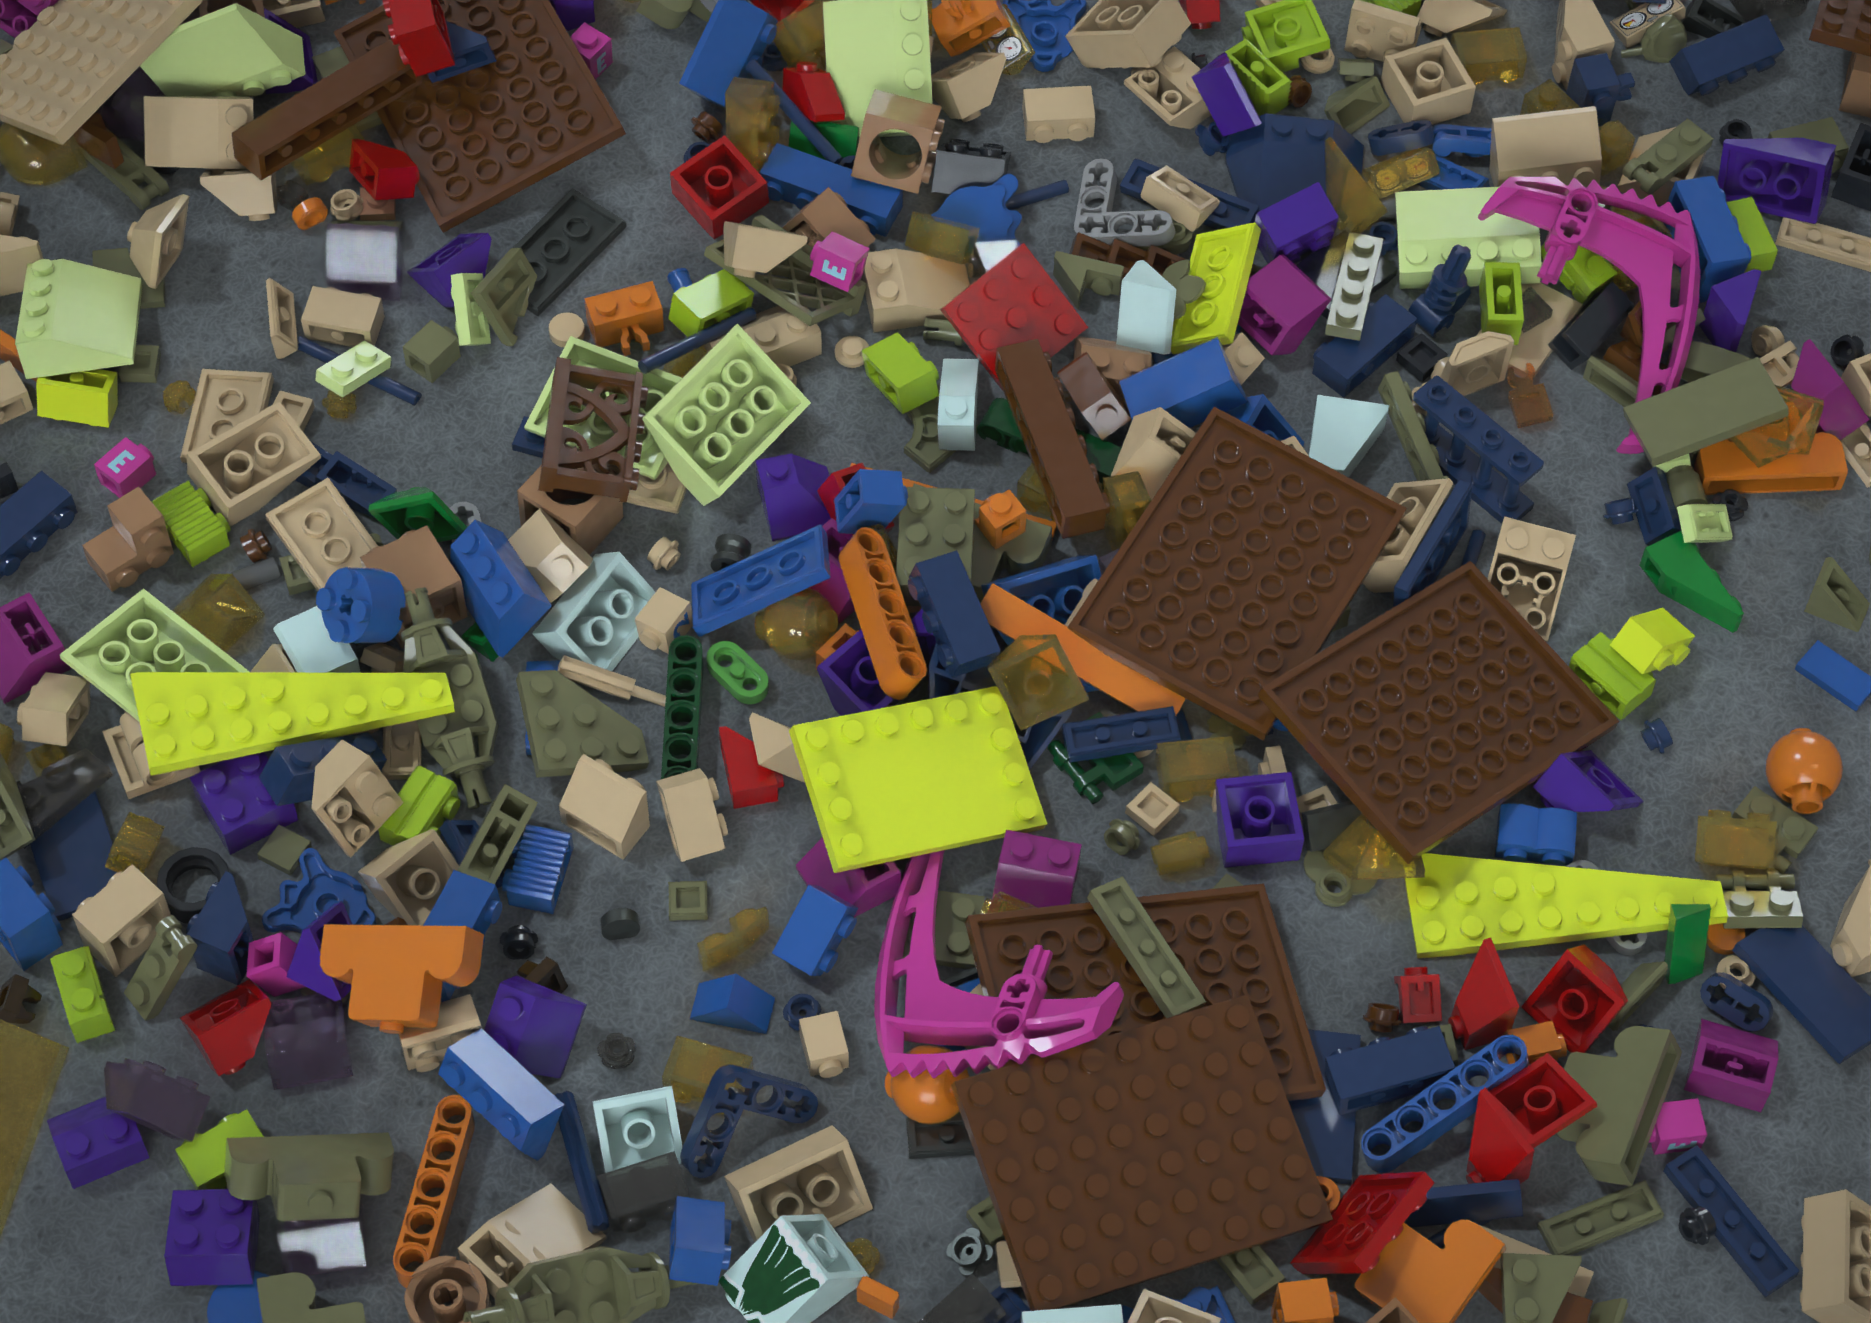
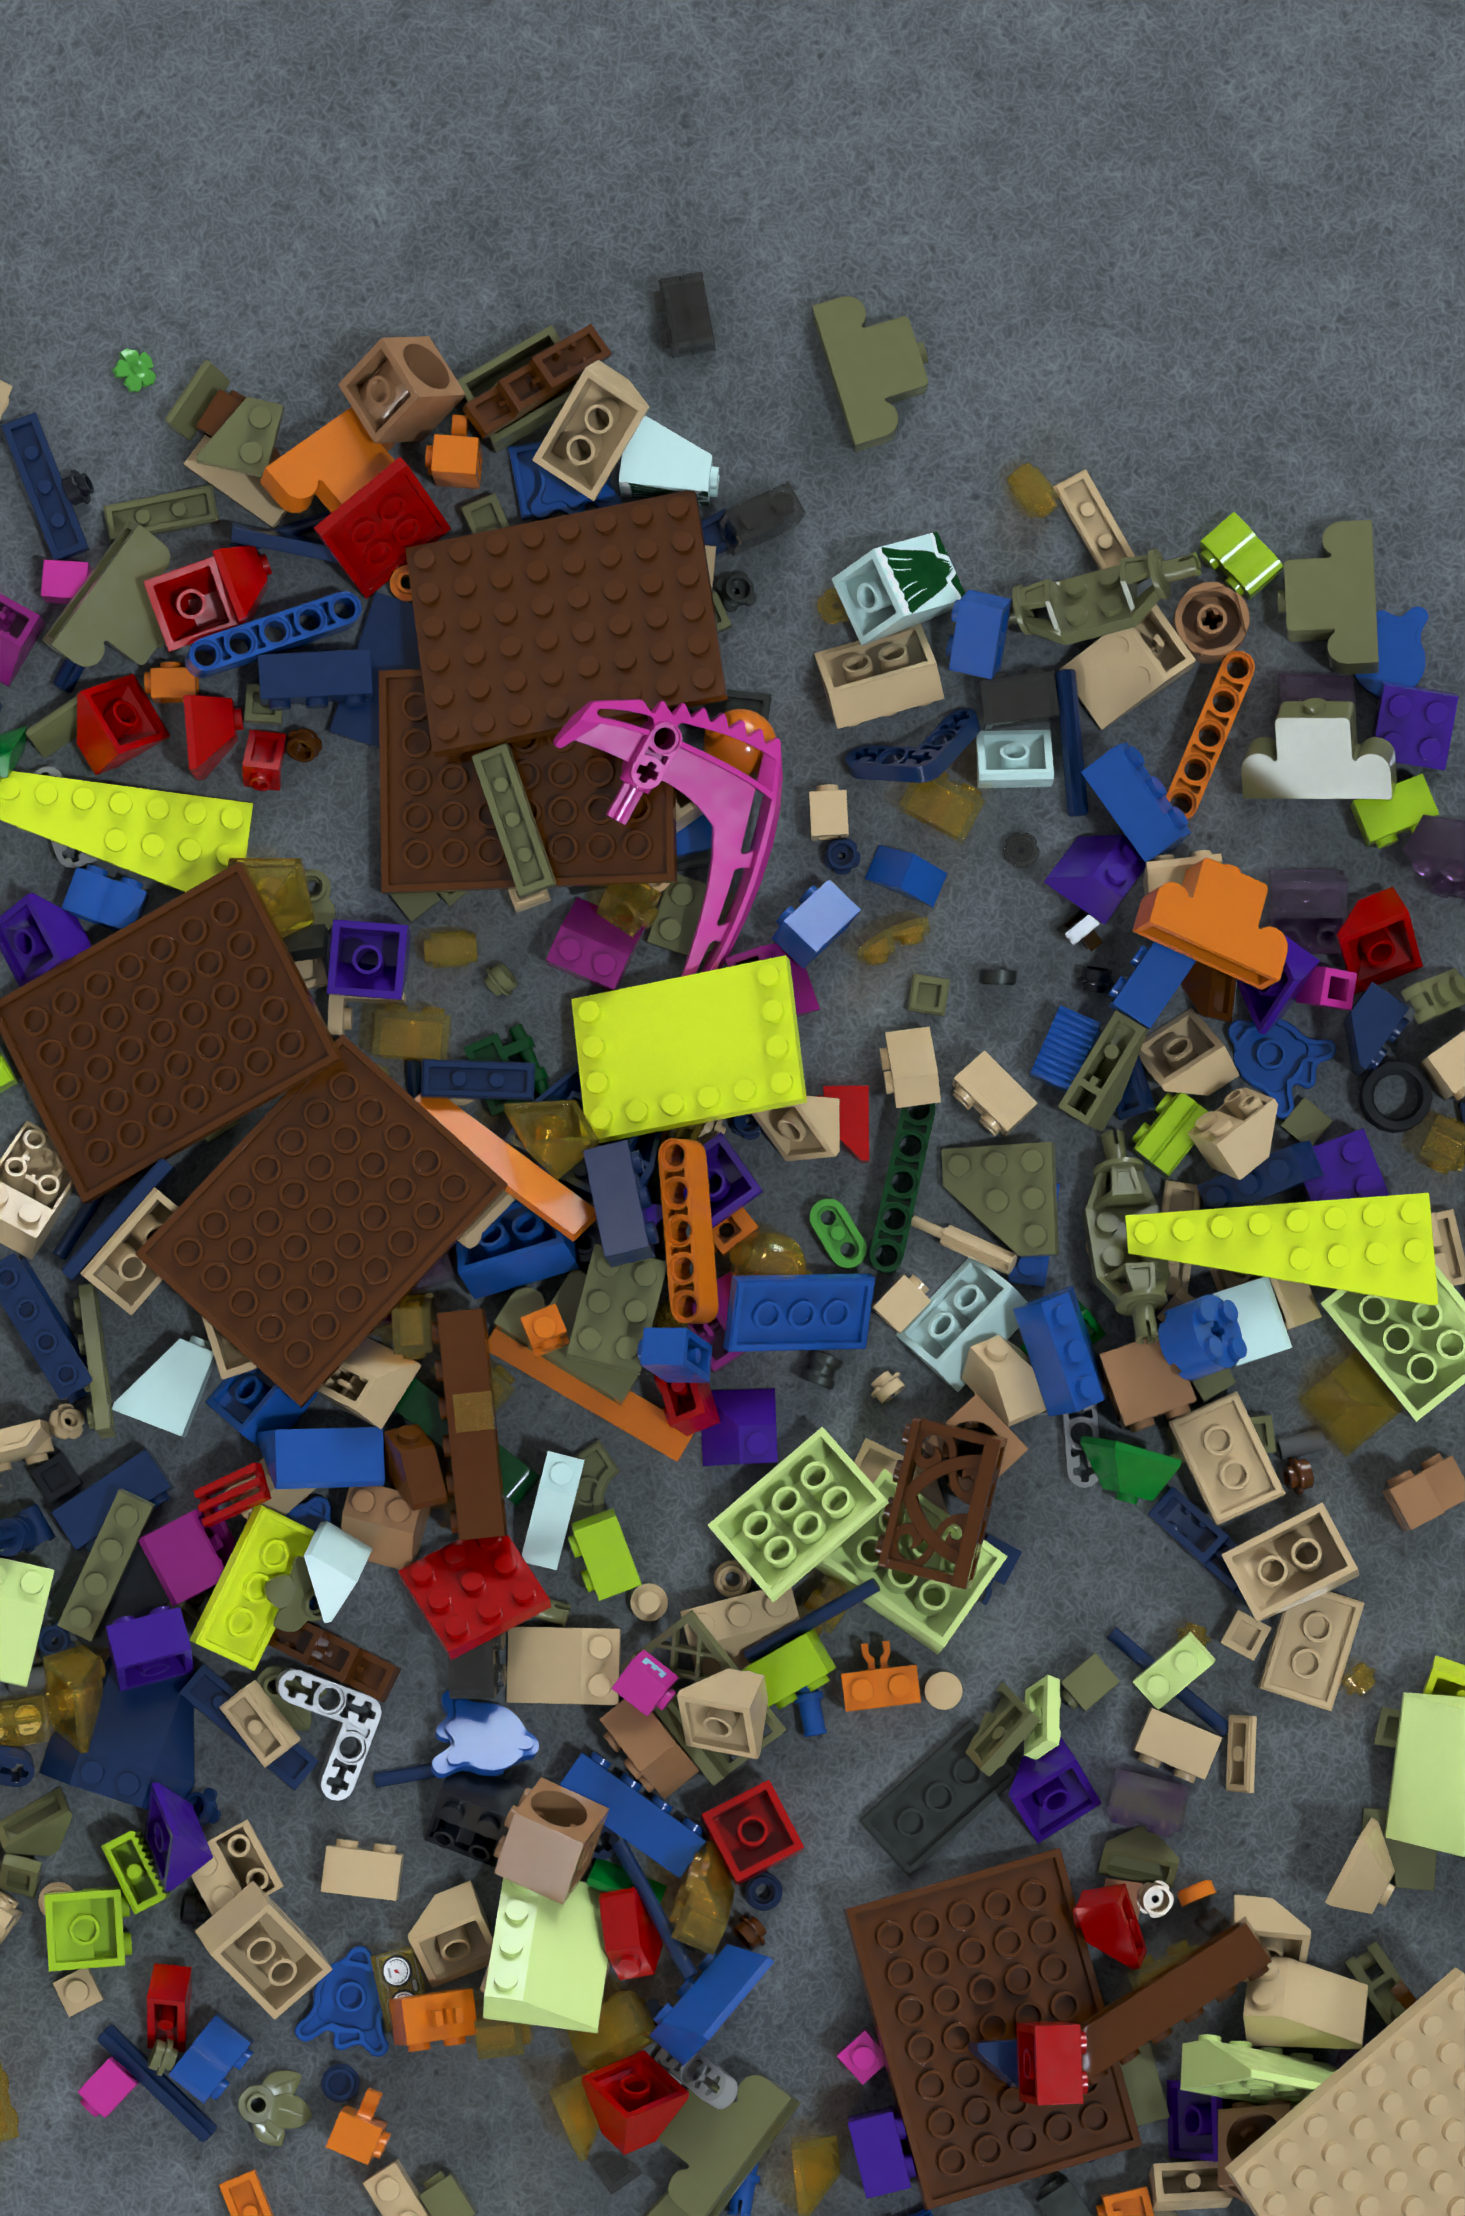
camera: 160 degrees left, 25 degrees up
dark pink brick [94,437,156,498] -> none
lime brick [151,480,231,568] -> none
orange tile [856,1276,900,1319] -> none
clear yellow slope [905,211,980,264] -> none
olive slope [1053,251,1124,310] -> none
tan plate [1125,782,1180,836] -> none
reddish brown plate [1287,75,1312,108] -> none
none -> red tile [193,1462,272,1527]
none -> clear yellow plate [452,1391,495,1433]

